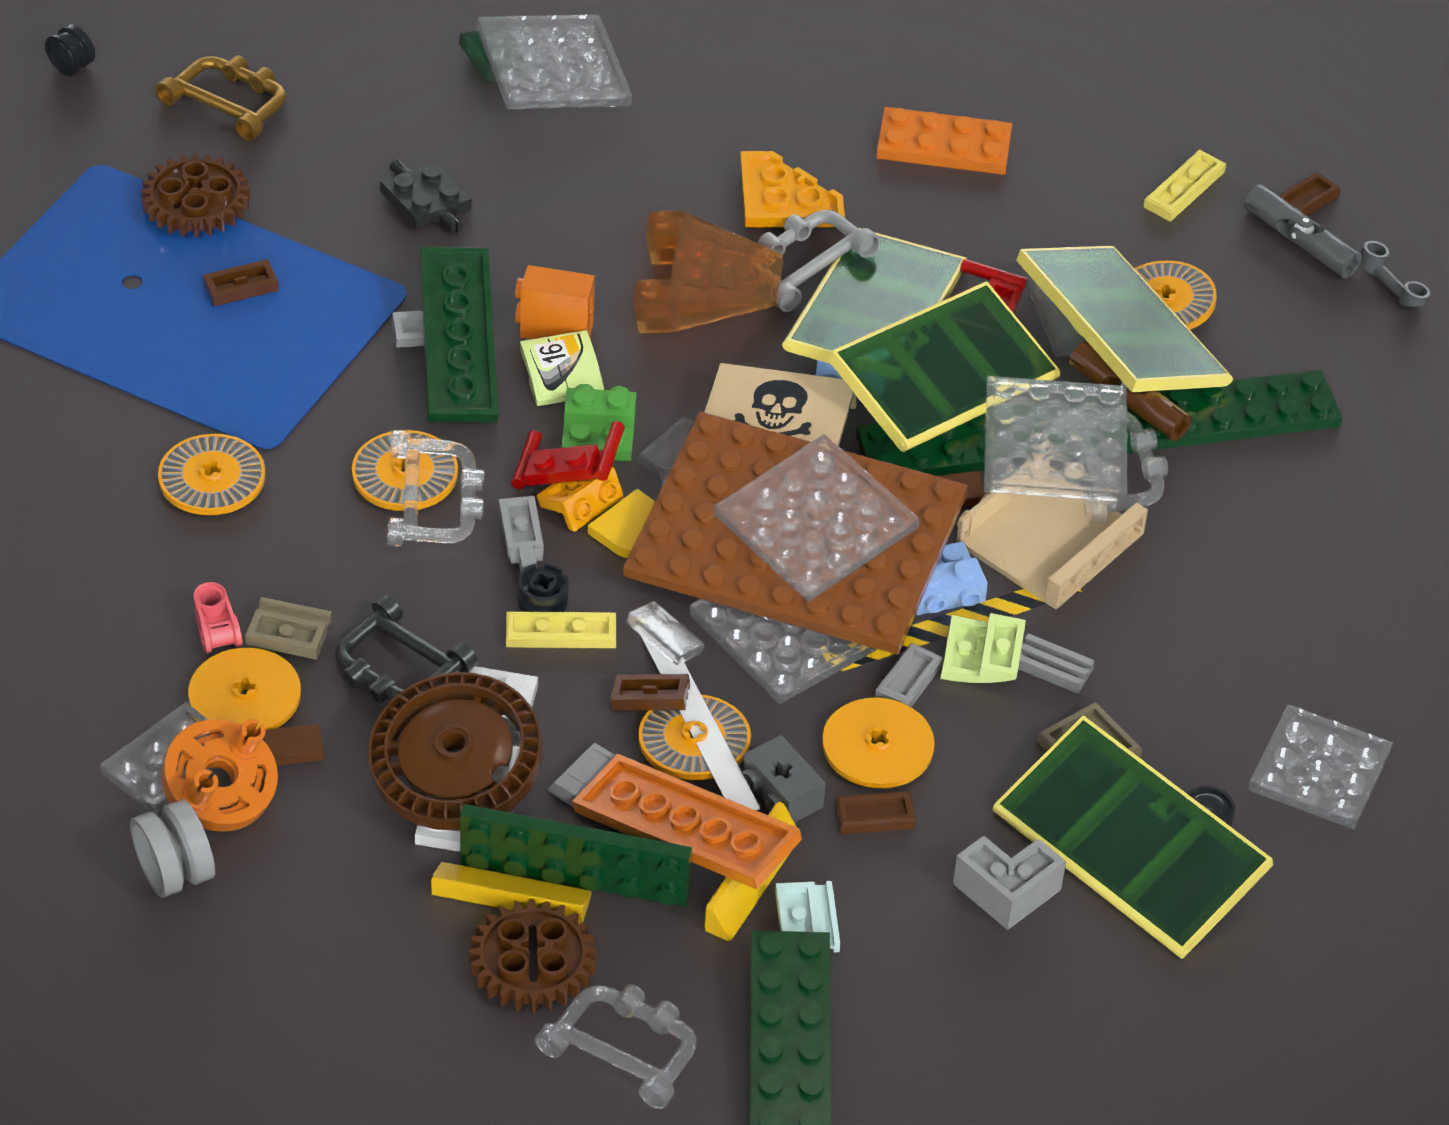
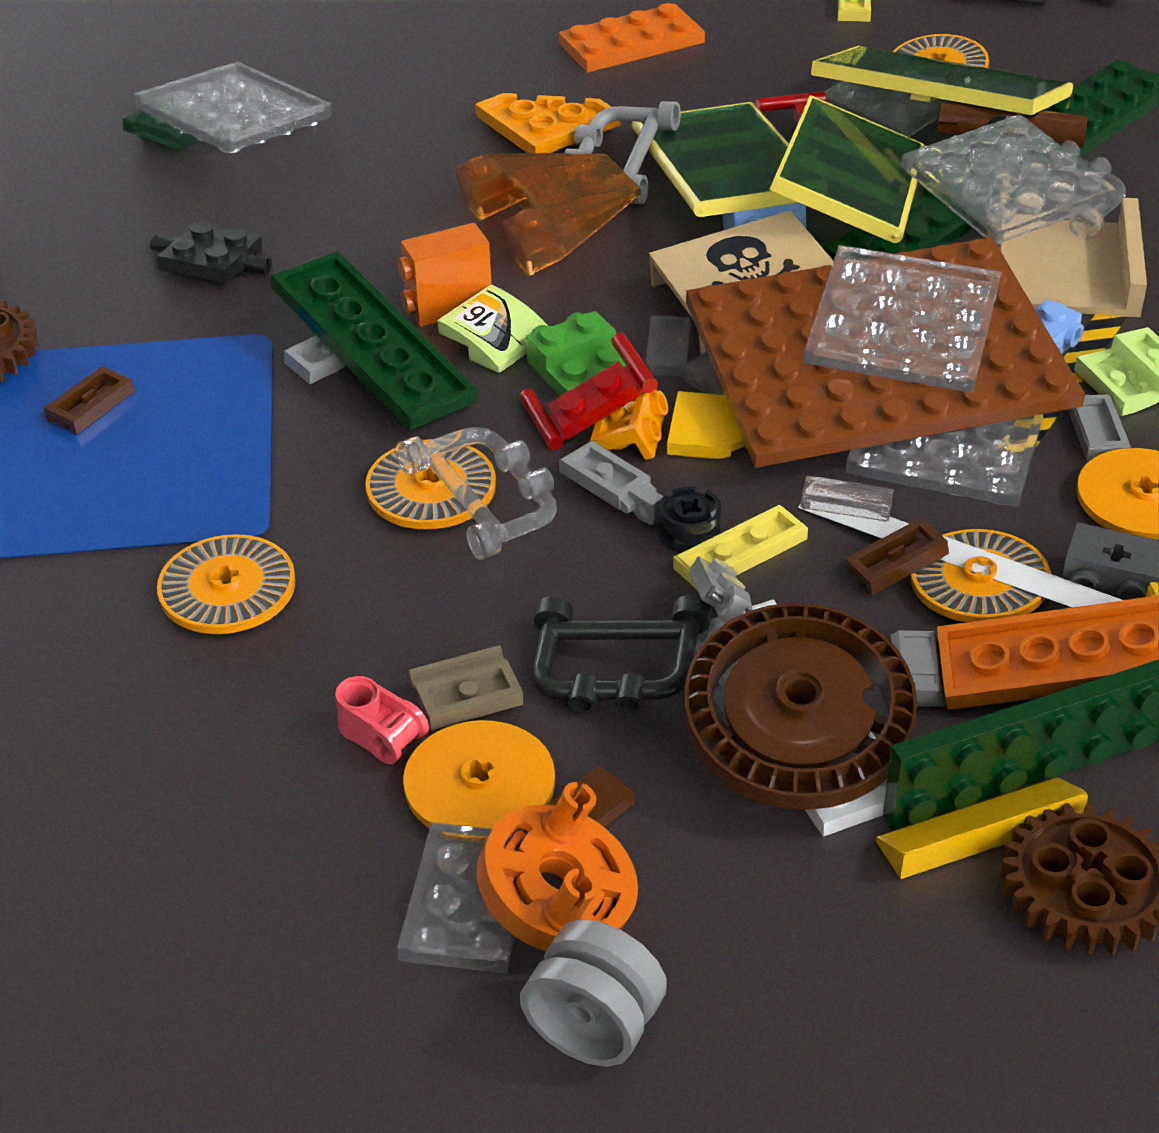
camera: 30 degrees left, 5 degrees down
none -> light grey hinge [689,556,752,622]

